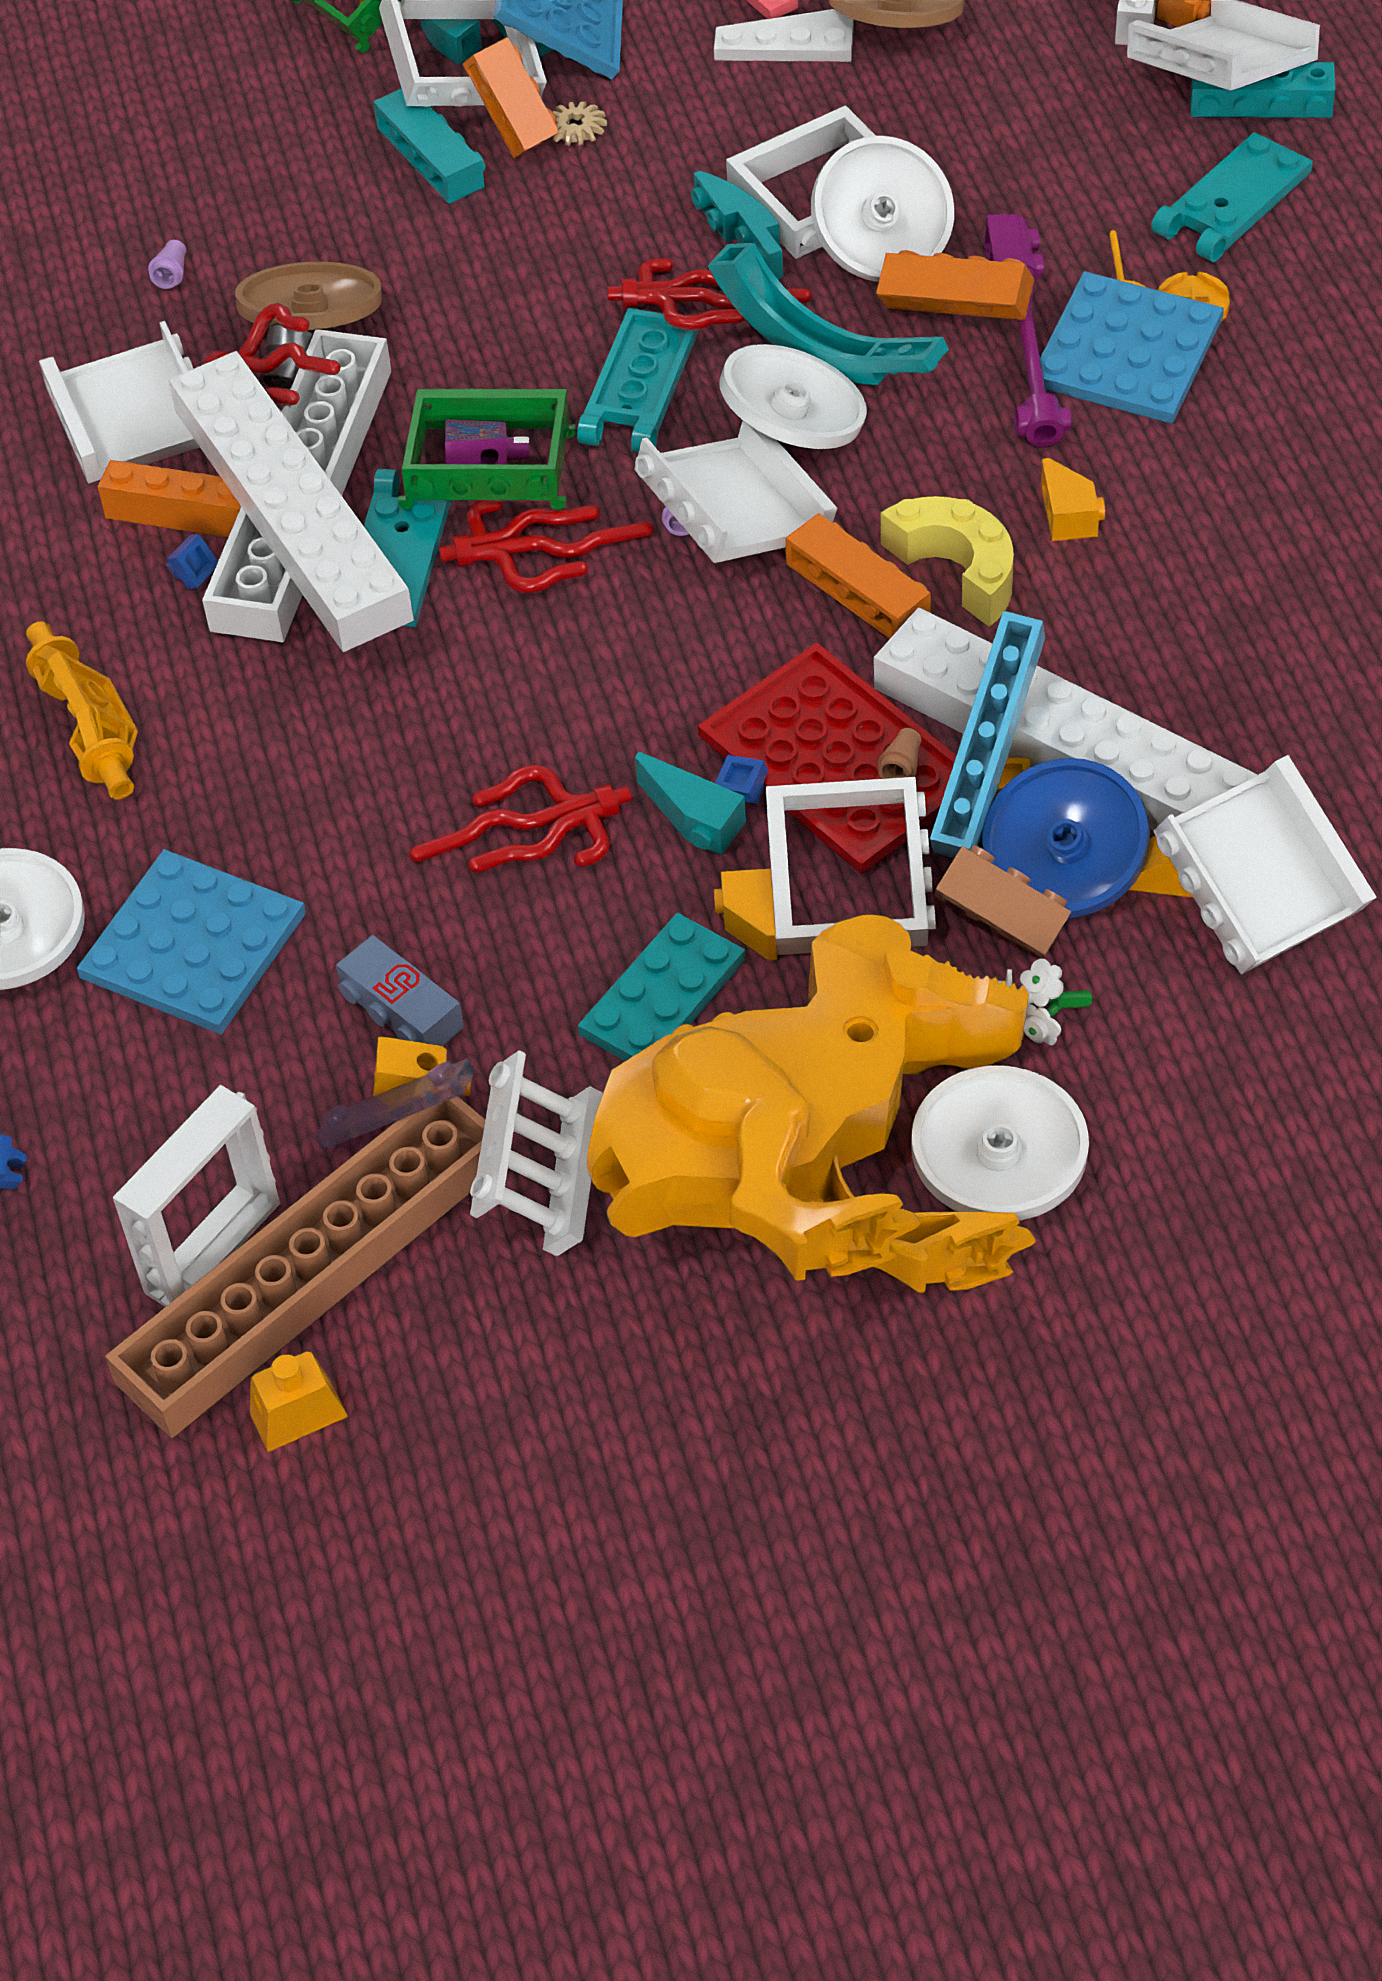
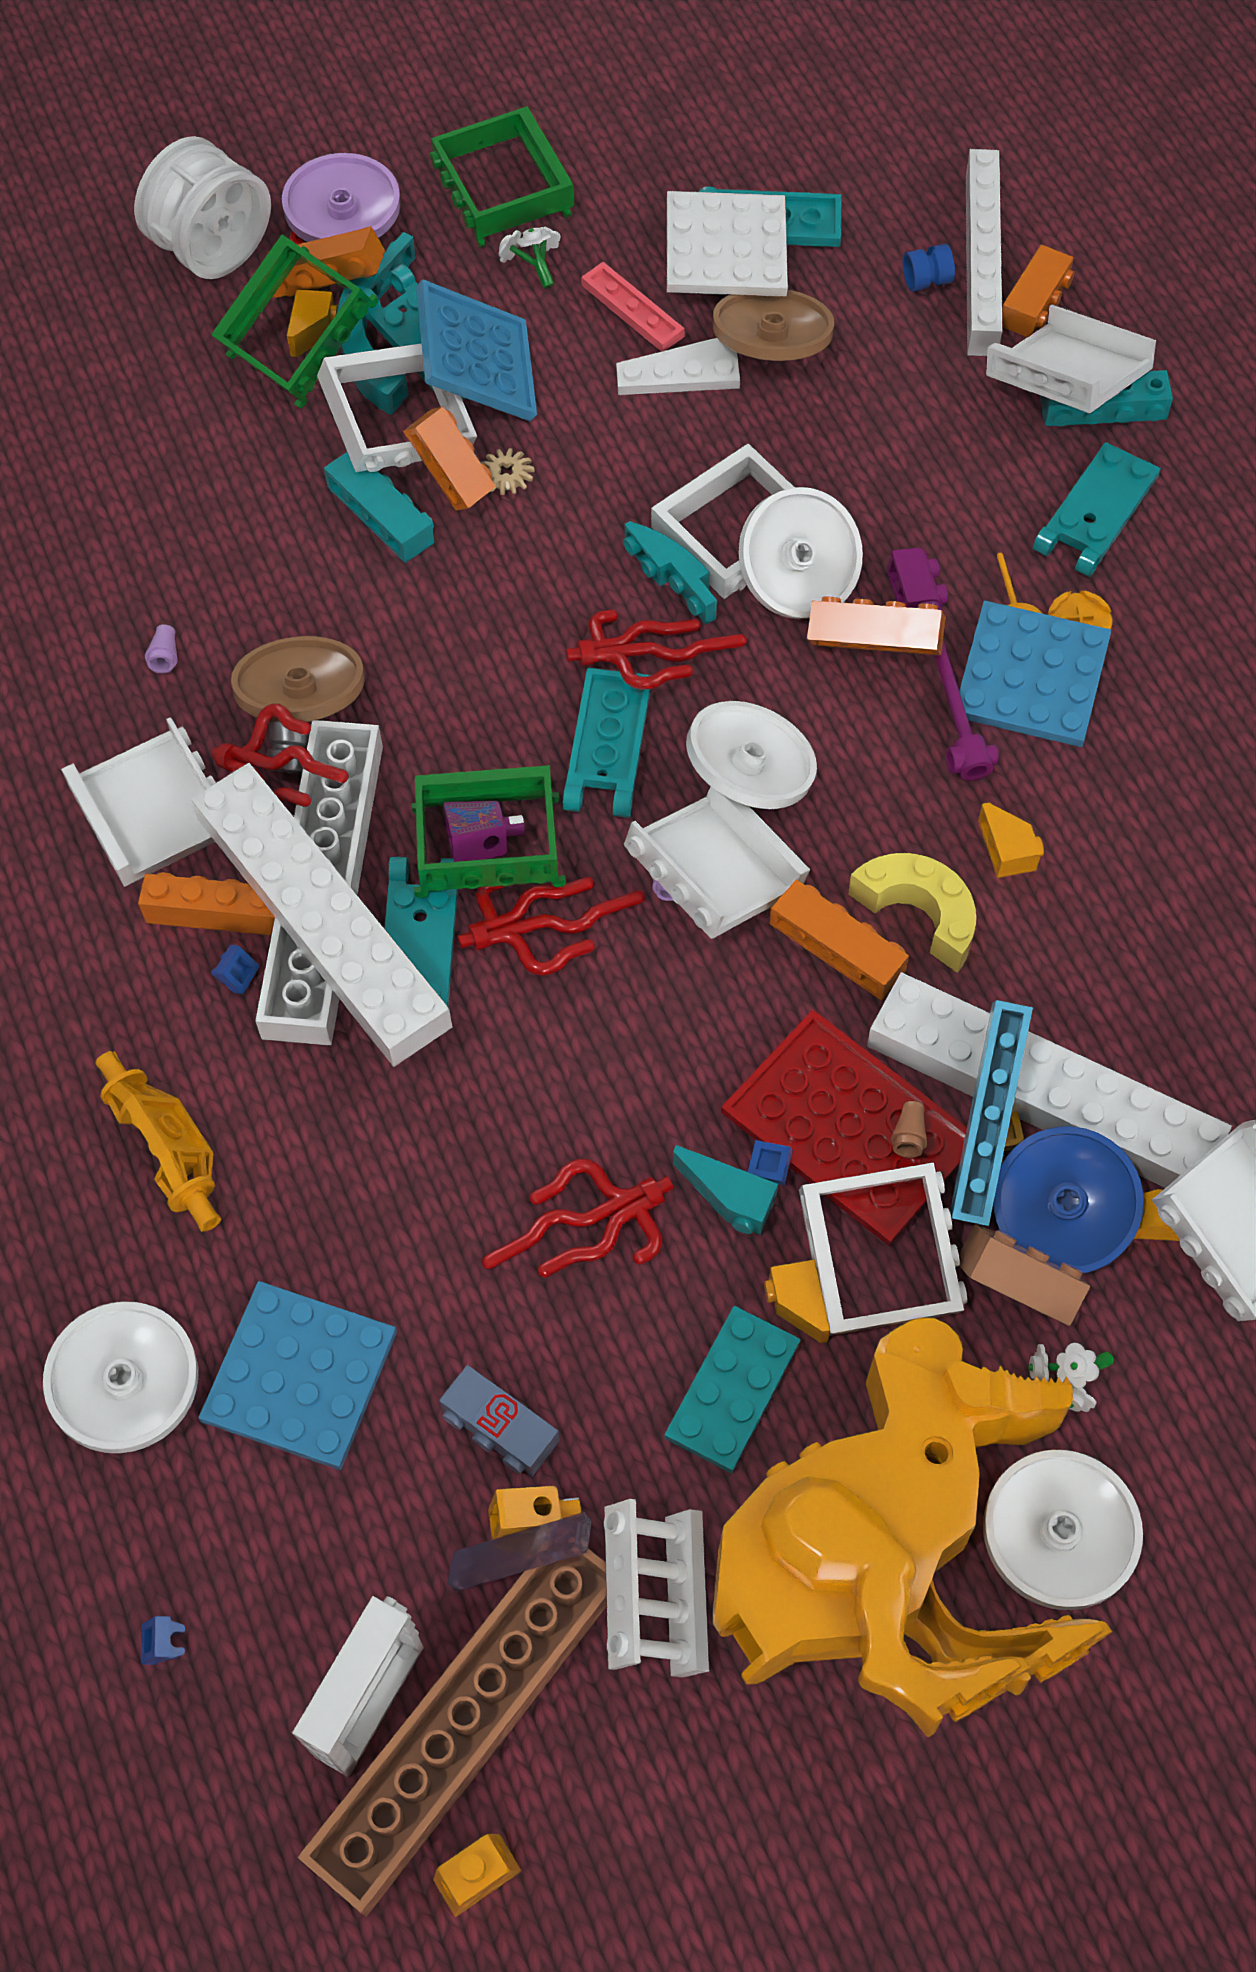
camera: 10 degrees left, 10 degrees up
teal arch [708,243,949,385] -> none

